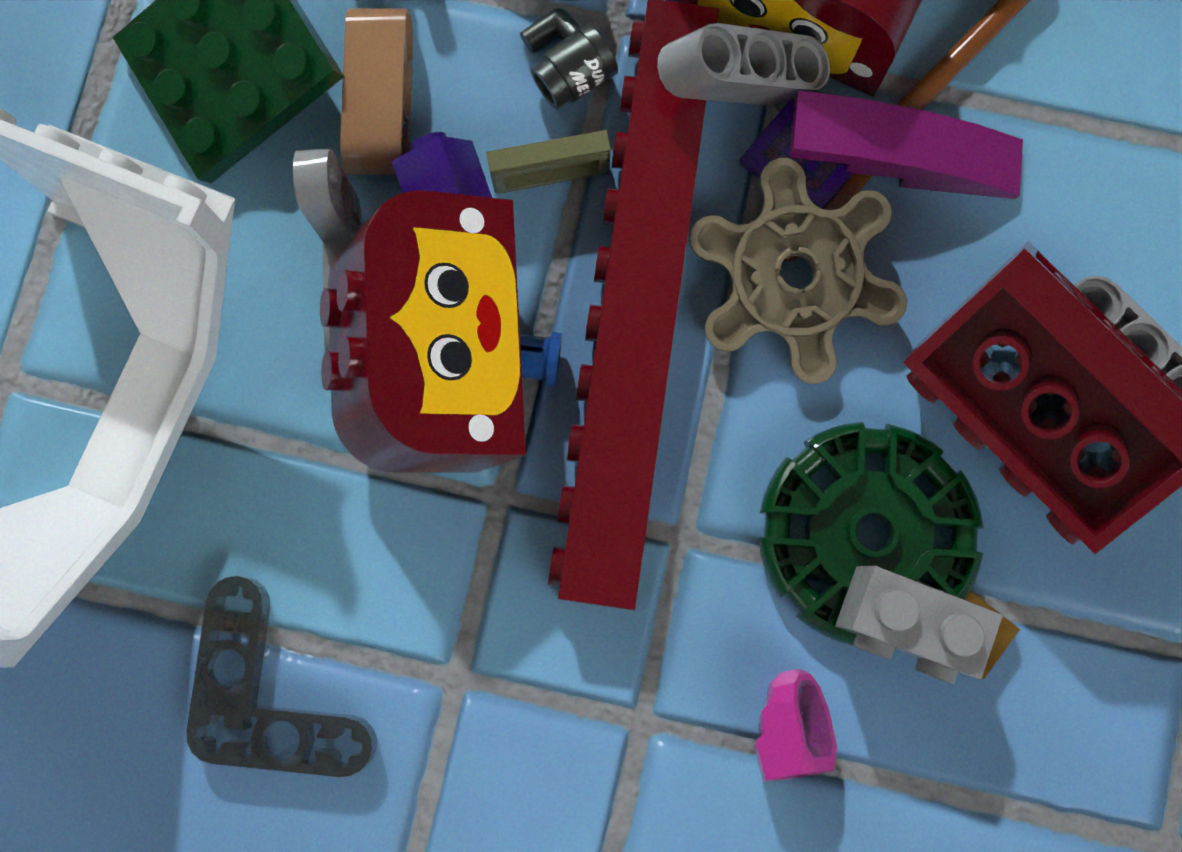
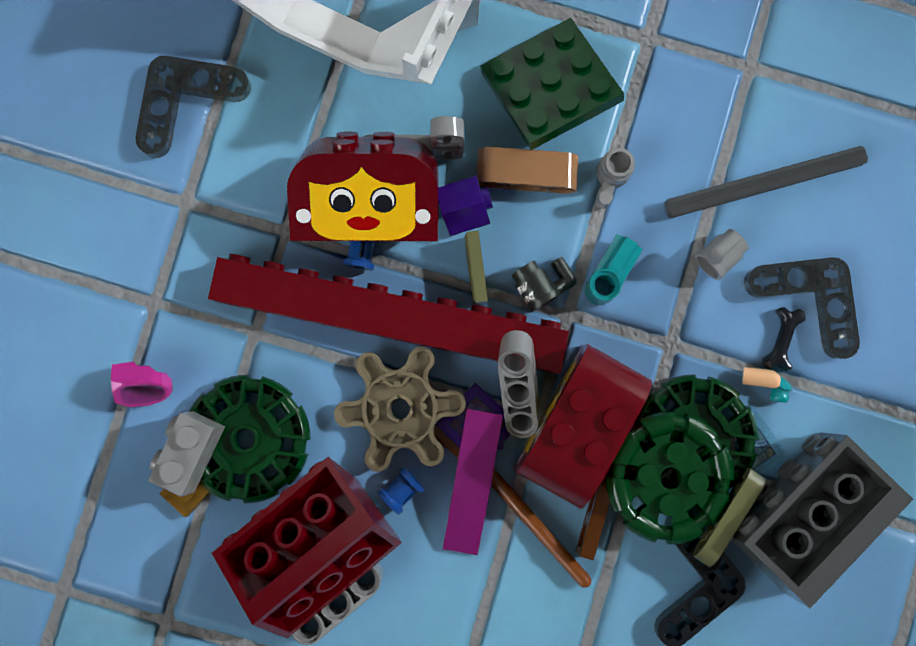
camera: 90 degrees right, 5 degrees up
none -> blue bush [377,467,425,515]

